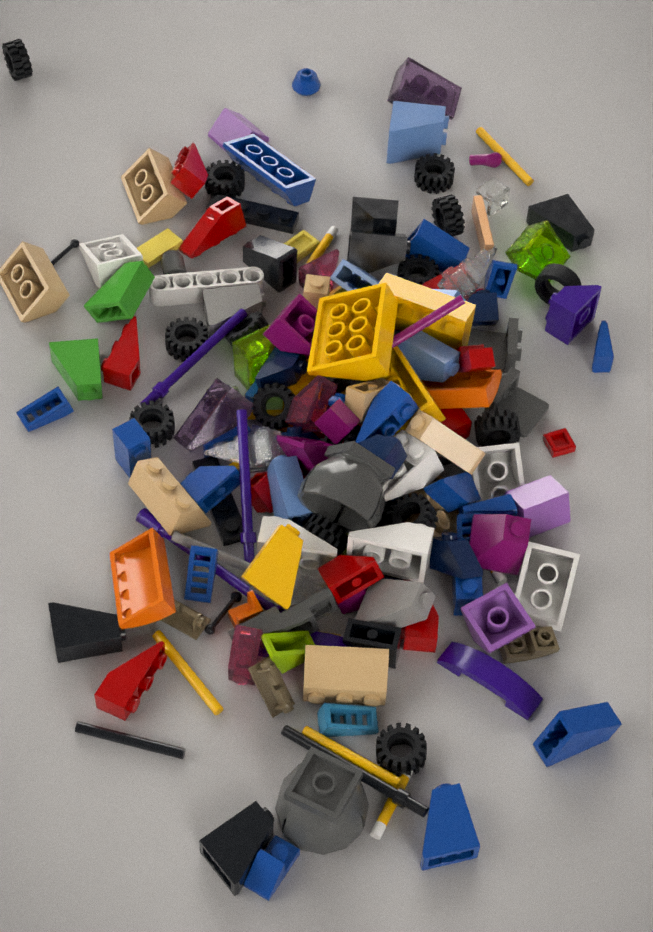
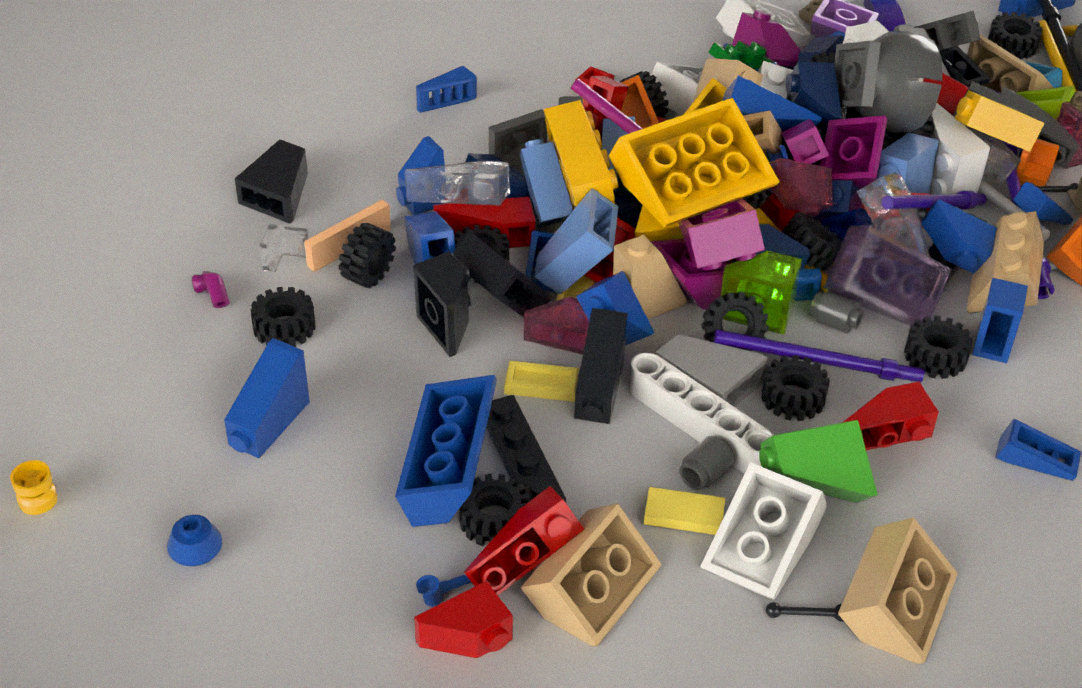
camera: 125 degrees left, 10 degrees down
bright green slope [49,338,103,401] -> none
red slope [178,196,247,259] -> none
medium lavender slope [208,108,269,151] -> none
yellow bar [300,226,338,278] -> none
medium blue slope [386,101,449,164] -> none
clear purple slope [387,57,462,120] -> none
yellow bar [476,127,534,186] -> none
clear neon green slope [505,220,571,282] -> none
medium lavender slope [505,475,571,538] -> none
black tyre [534,263,581,305] -> none
dark purple slope [545,285,602,345] -> none
none -> yellow wheel [10,460,58,515]
none -> blue slope [224,338,310,458]
none -> red slope [414,581,513,658]
none -> blue hand [416,574,472,607]
none -> blue slope [576,271,655,346]
none -> green slope [708,40,773,70]
none -> dark grey slope [913,10,981,51]

